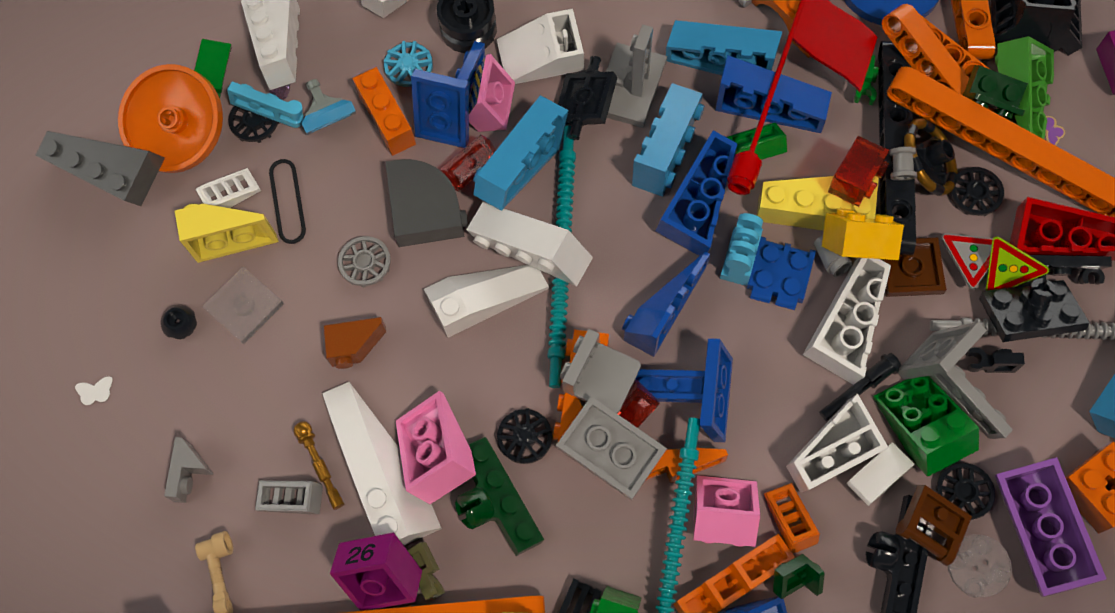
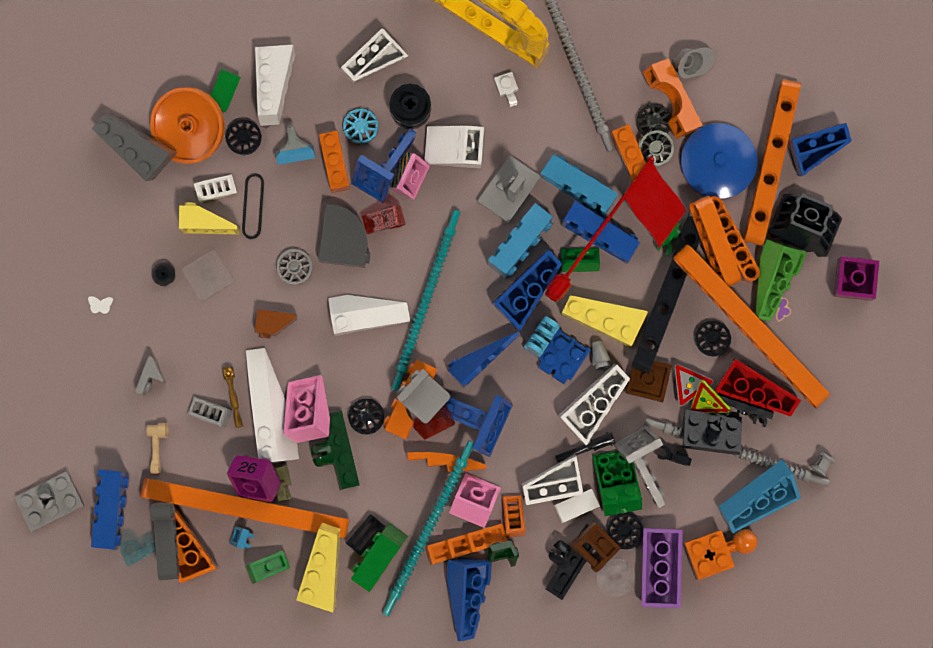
camera: 10 degrees right, 15 degrees up
medium azure plate [227,81,304,128] -> none
white wedge [466,202,593,287] -> none
dark azure wedge [473,95,568,211] -> none
light grey plate [556,396,667,501] -> none
black plate [558,56,618,140] -> none
yellow brick [822,208,904,260] -> none
clear red brick [828,136,889,207] -> none
light grey bush [889,147,917,180] -> none
black piece [904,119,957,196] -> none
dark green bracket [963,65,1028,119] -> none

